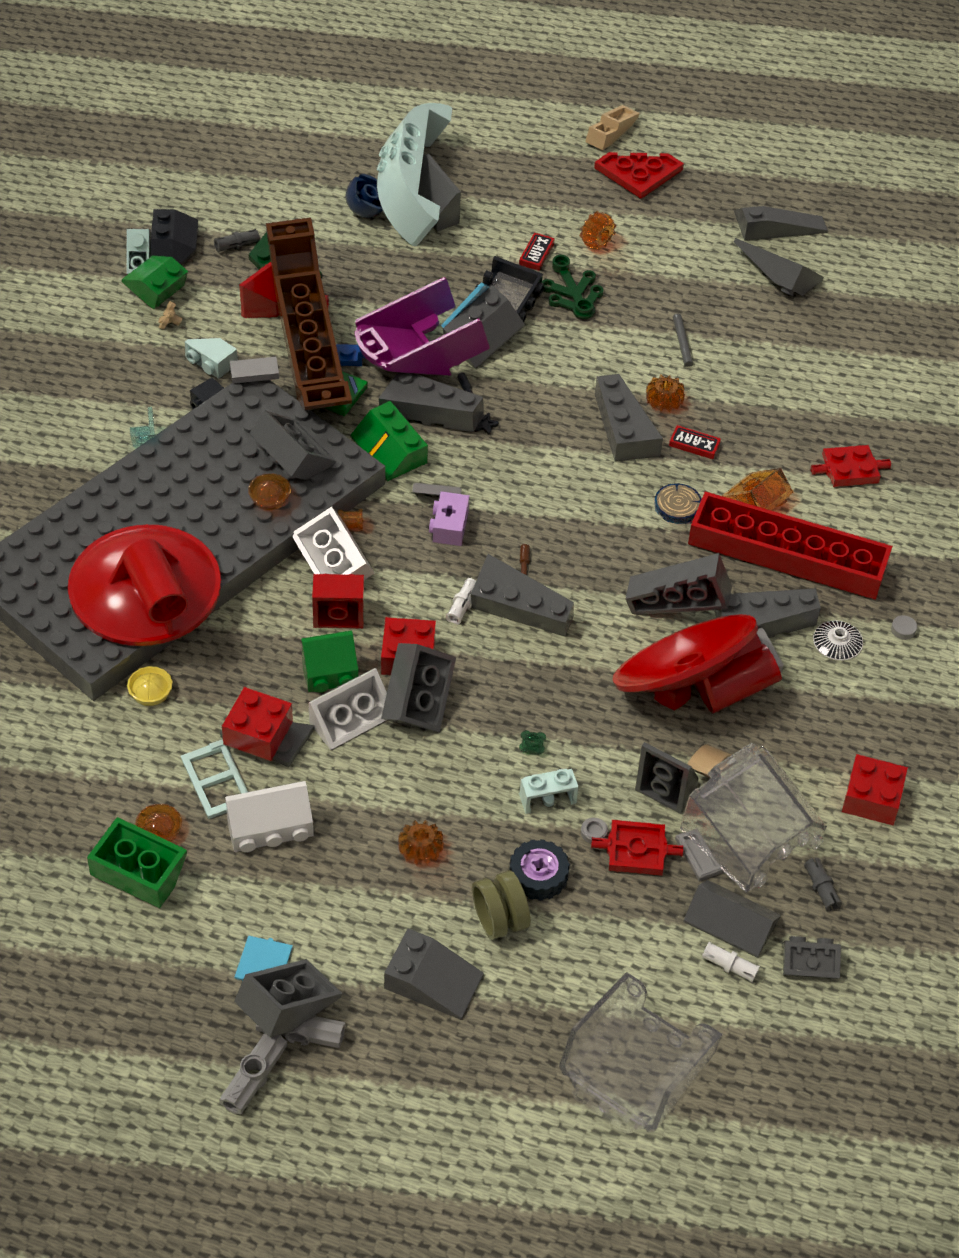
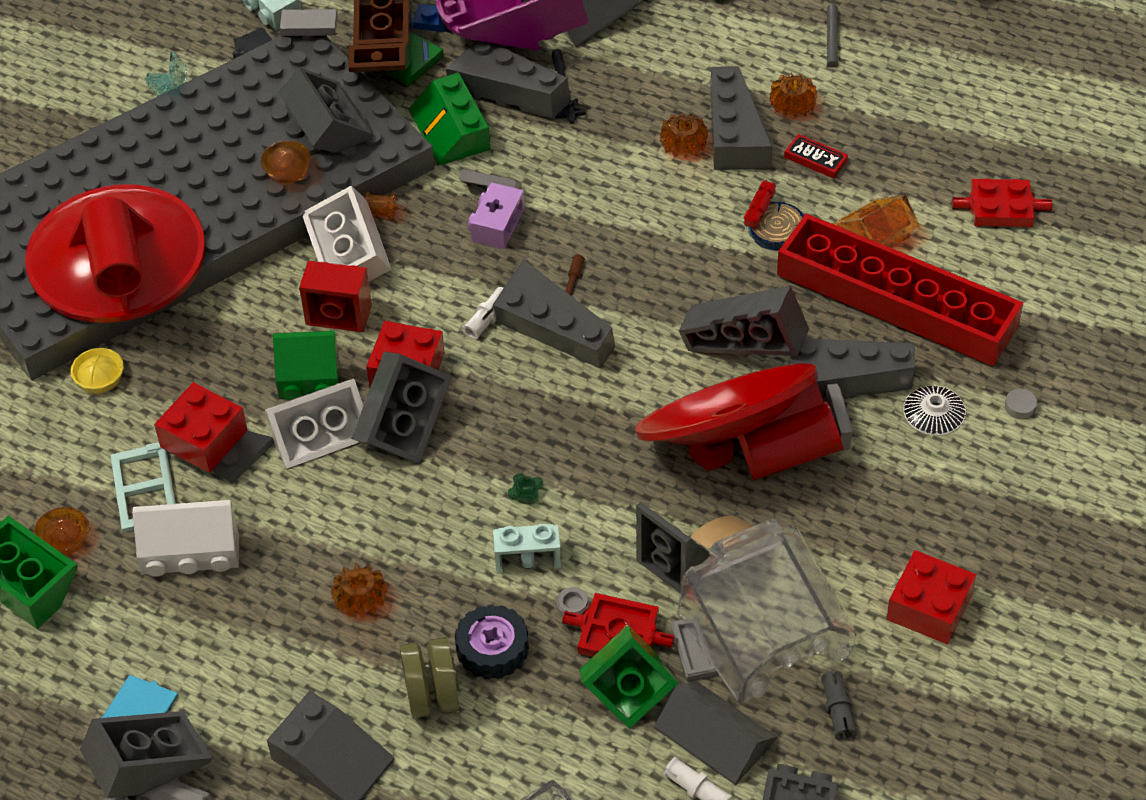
camera: 15 degrees right, 0 degrees up
none -> green slope [579,625,679,729]
none -> clear orange gear [660,112,708,159]
none -> red axle [743,180,776,229]

